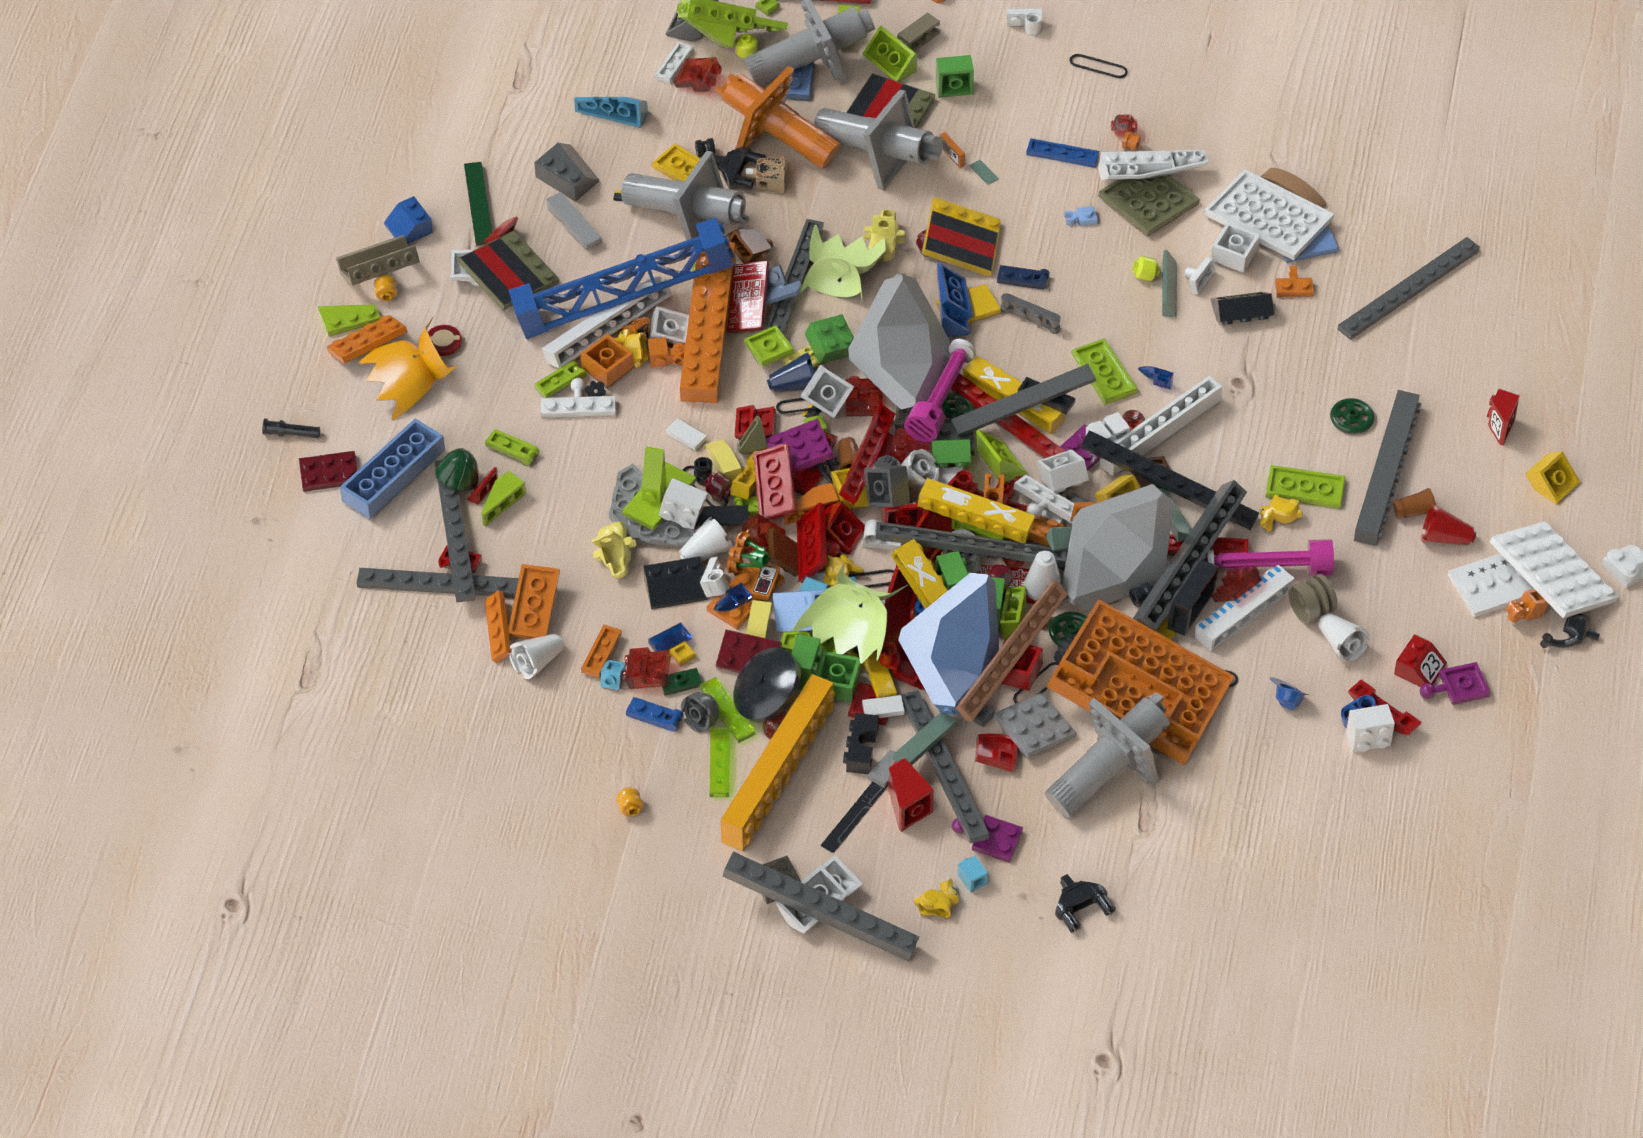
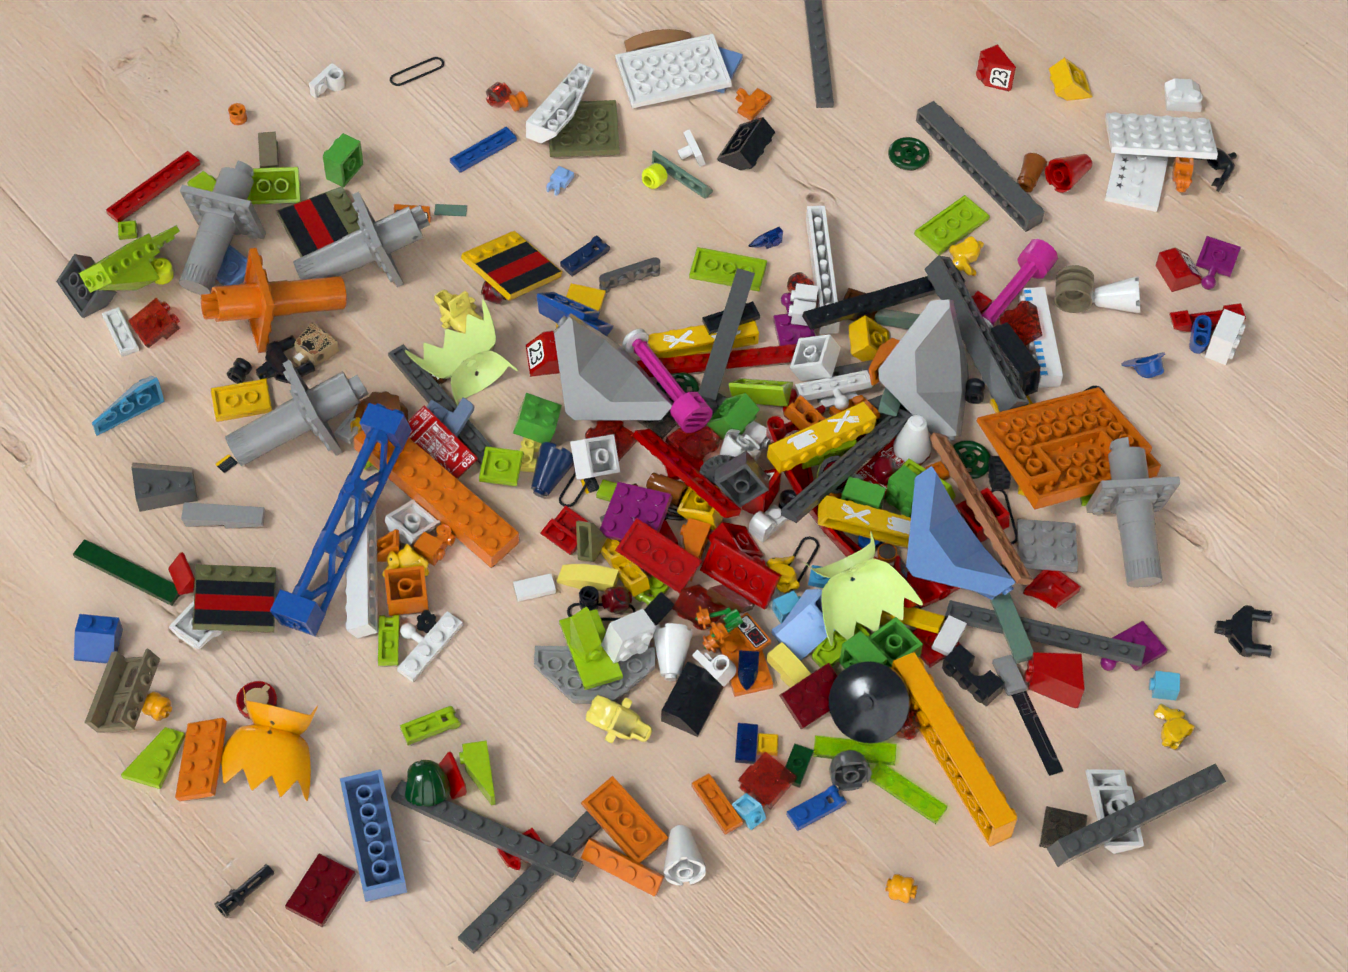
camera: 55 degrees left, 5 degrees up
white brick [1211,222,1260,273] -> none

